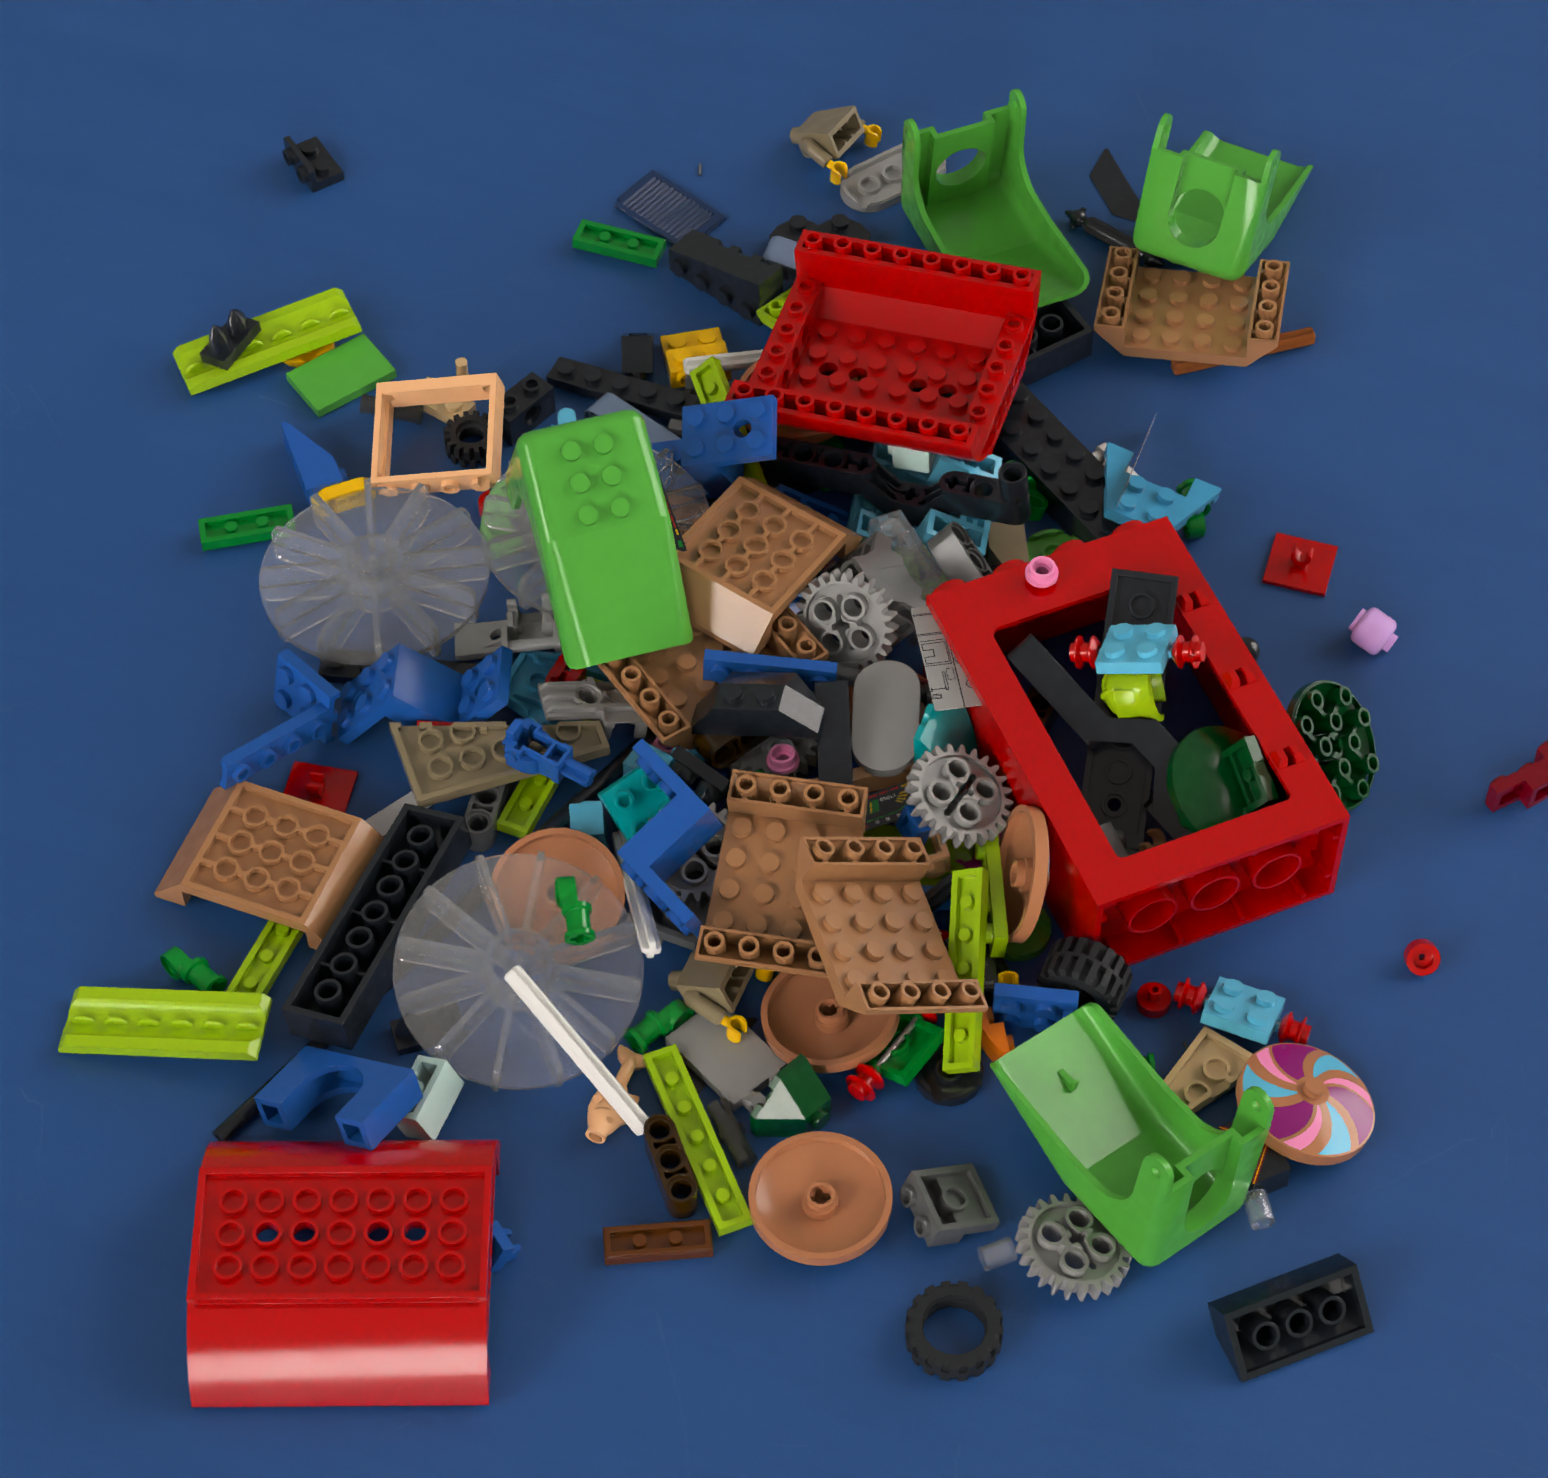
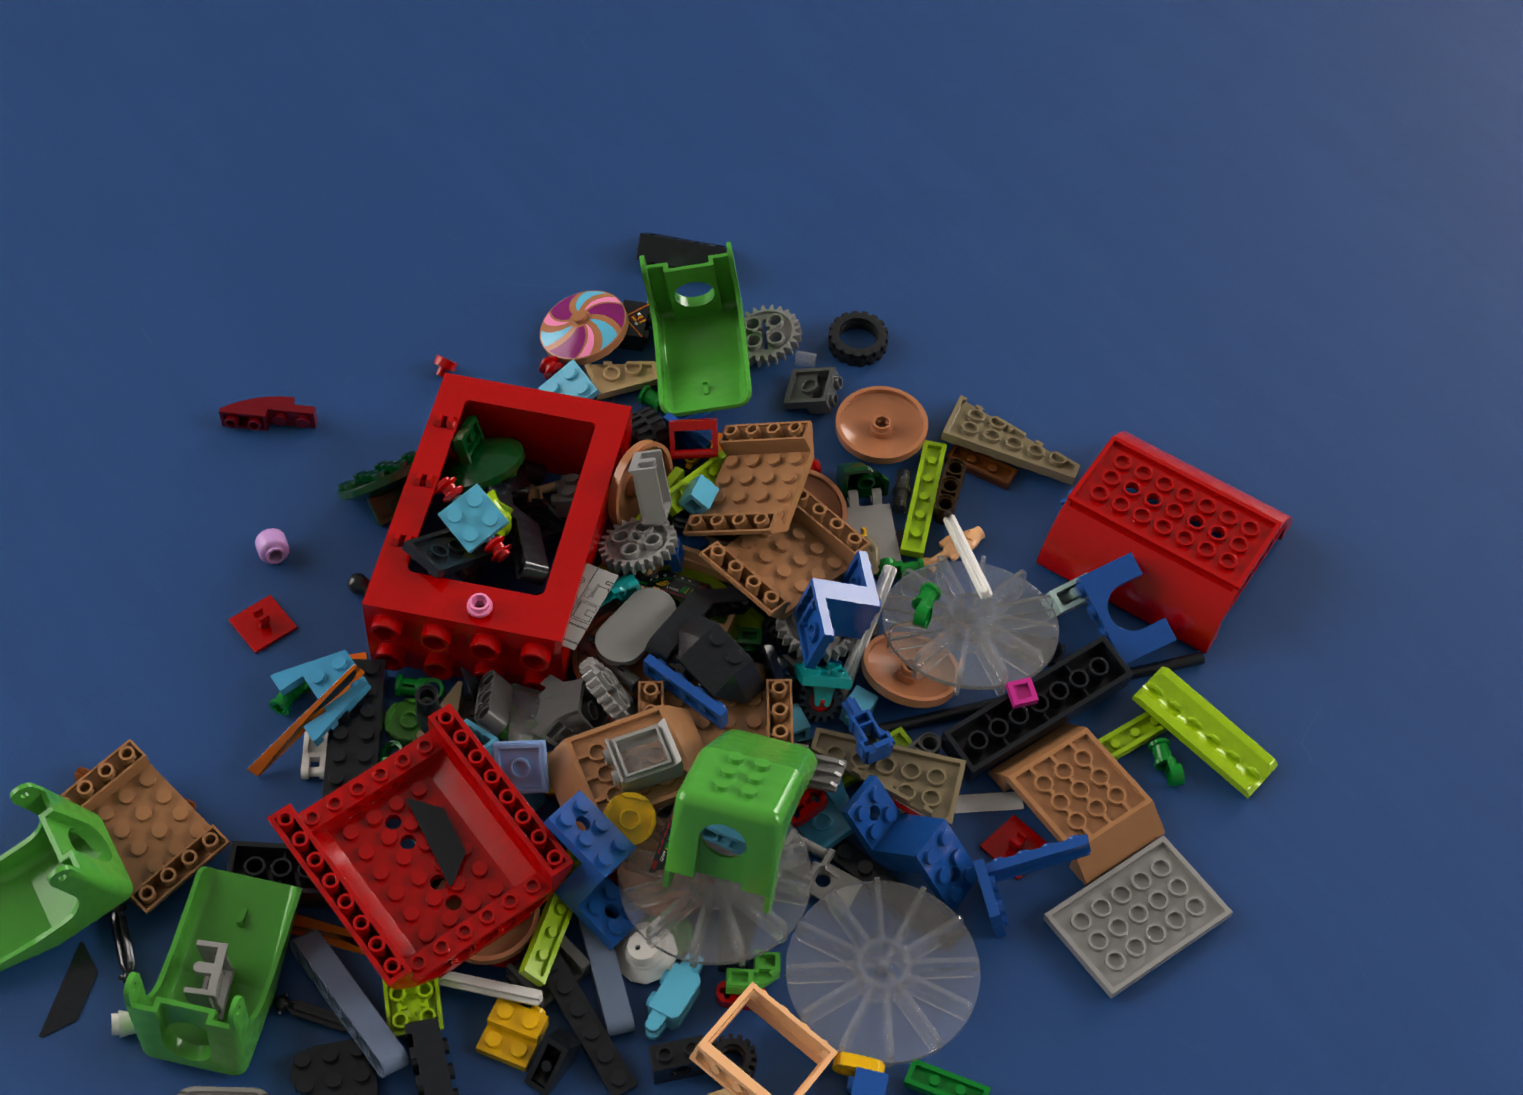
camera: 150 degrees left, 0 degrees up
none -> white cone [111,1010,136,1038]
none -> light grey window [184,940,236,1020]
none -> black sticker [406,798,466,887]
none -> light blue tile [493,740,550,794]
none -> light grey window [602,717,684,793]
none -> yellow tile [603,792,656,846]
none -> light grey window [628,449,672,526]
none -> red tile [669,418,718,459]
none -> medium azure brick [678,474,719,515]
none -> dark tan wing [941,395,1080,485]
none -> dark pink plate [1005,677,1039,709]
none -> light grey plate [1043,835,1233,999]

